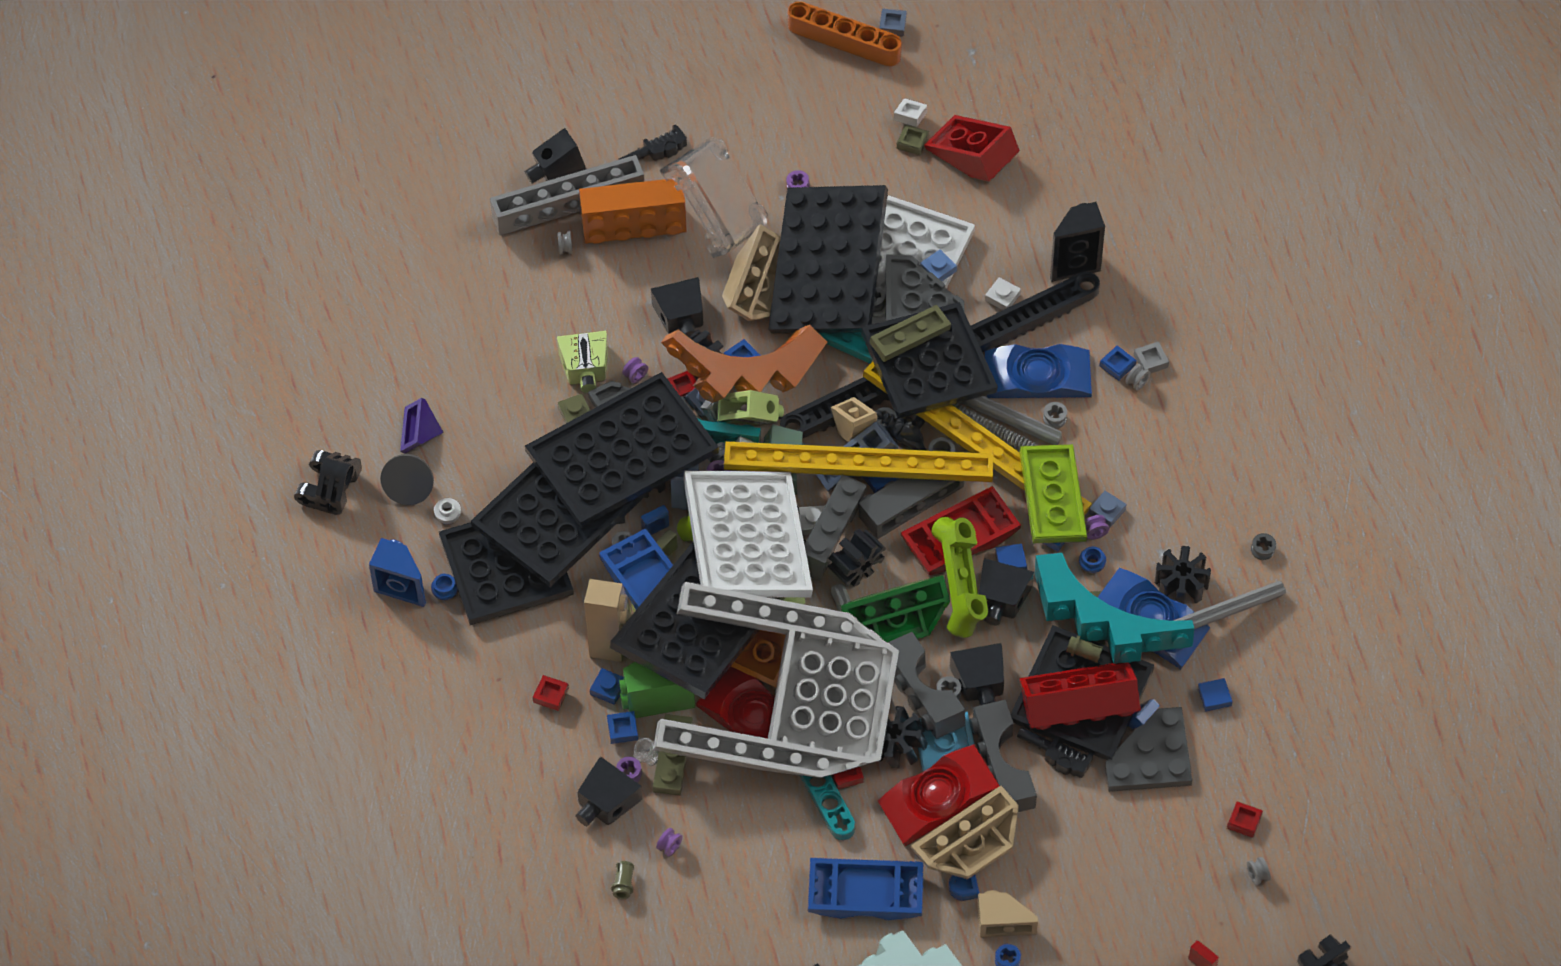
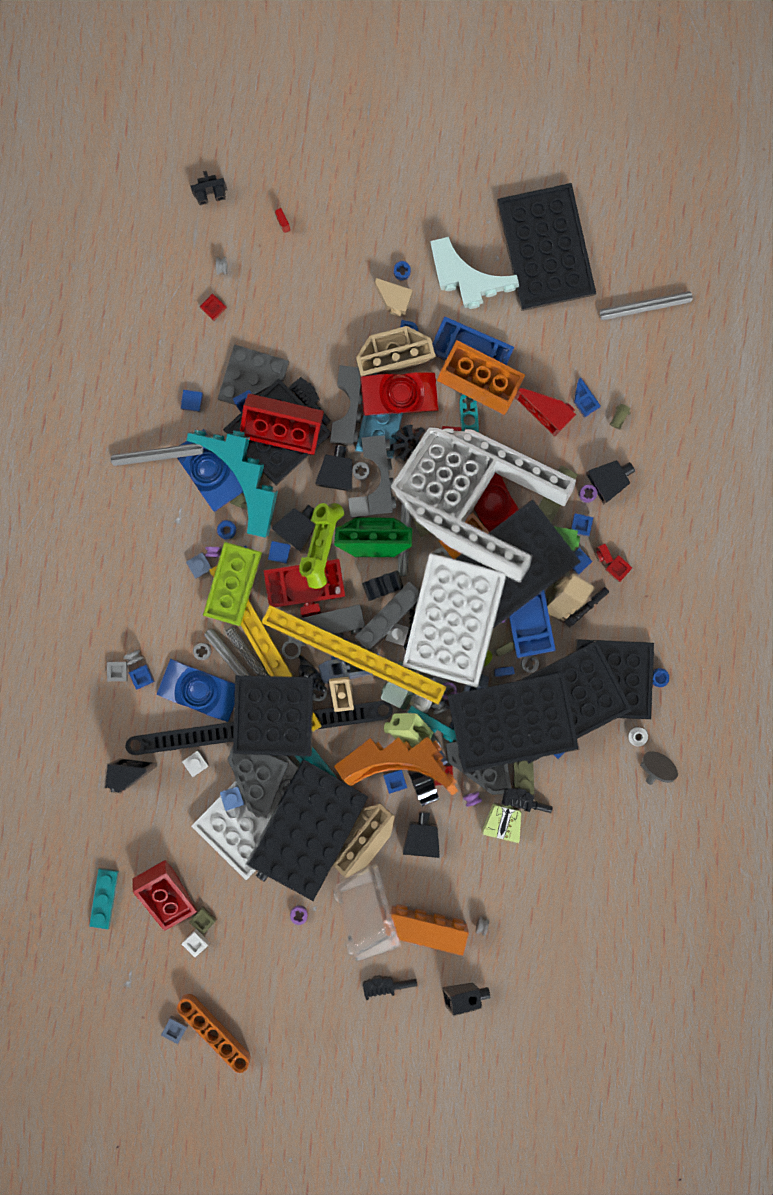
camera: 165 degrees left, 30 degrees up
black piece [294,450,362,515] -> none
blue slope [369,538,426,607] -> none
dark purple slope [400,398,444,454] -> none
light grey brick [490,155,645,235] -> none
clear plate [633,737,659,766] -> none
medium lavender bush [656,828,683,856] -> none
olive plate [869,305,951,362] -> none
olive pin [1066,636,1103,663] -> none
black gear [1154,546,1211,604] -> none
dark grey bush [1251,533,1276,560] -> none
none -> teal plate [89,868,119,930]
none -> red plate [300,602,322,618]
none -> light grey tile [348,496,370,518]
none -> orange slope [437,340,525,415]
none -> black piece [502,788,553,813]
none -> red slope [514,388,576,437]
none -> black piece [564,587,609,628]
none -> blue tile [574,378,601,418]
none -> red plate [595,543,613,565]

